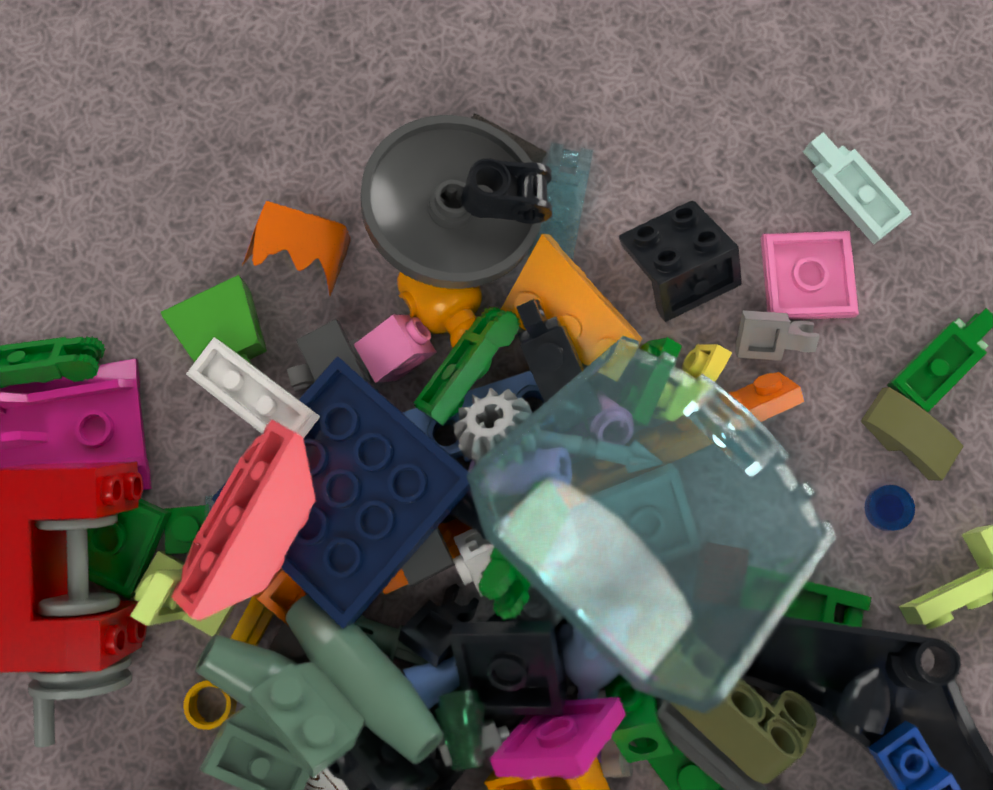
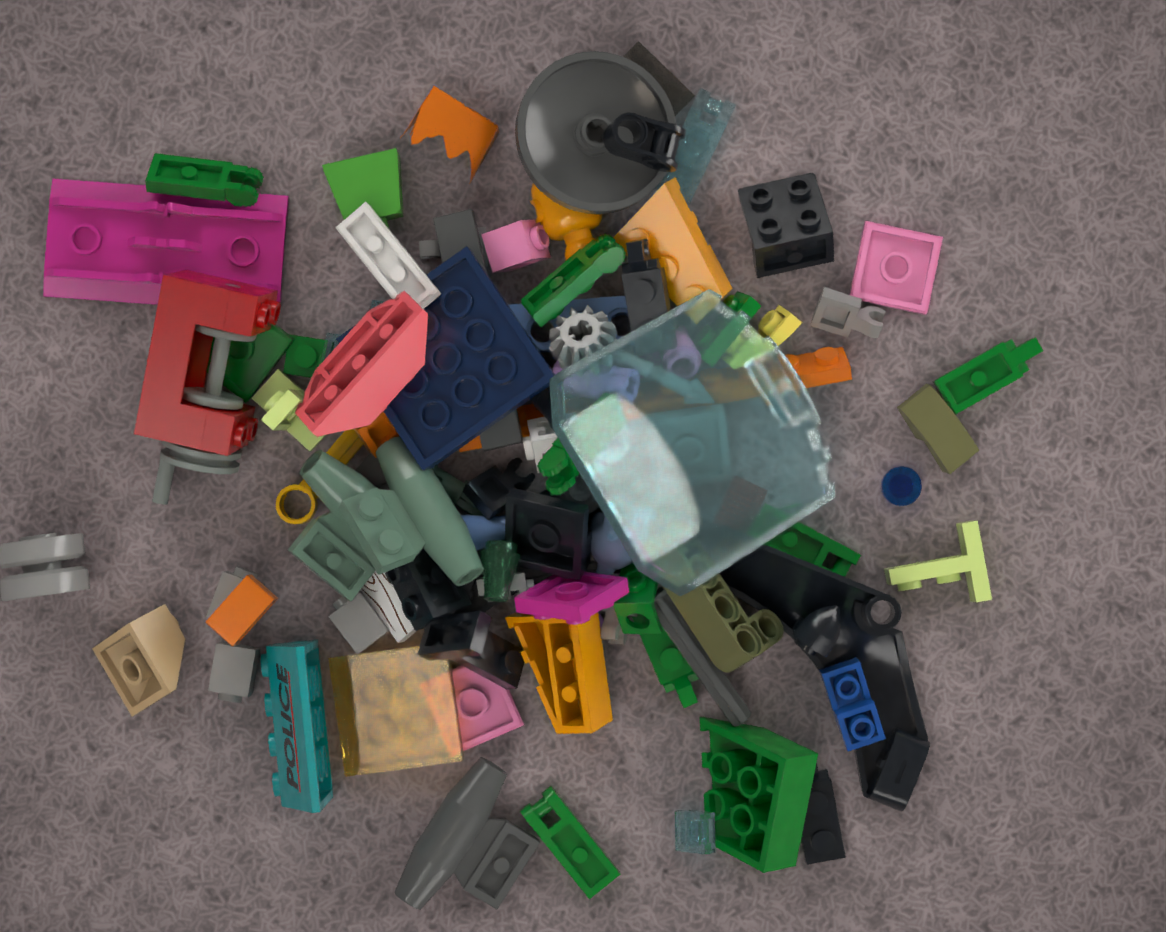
camera: 10 degrees right, 10 degrees up
light aqua hinge [803,132,911,244] -> none

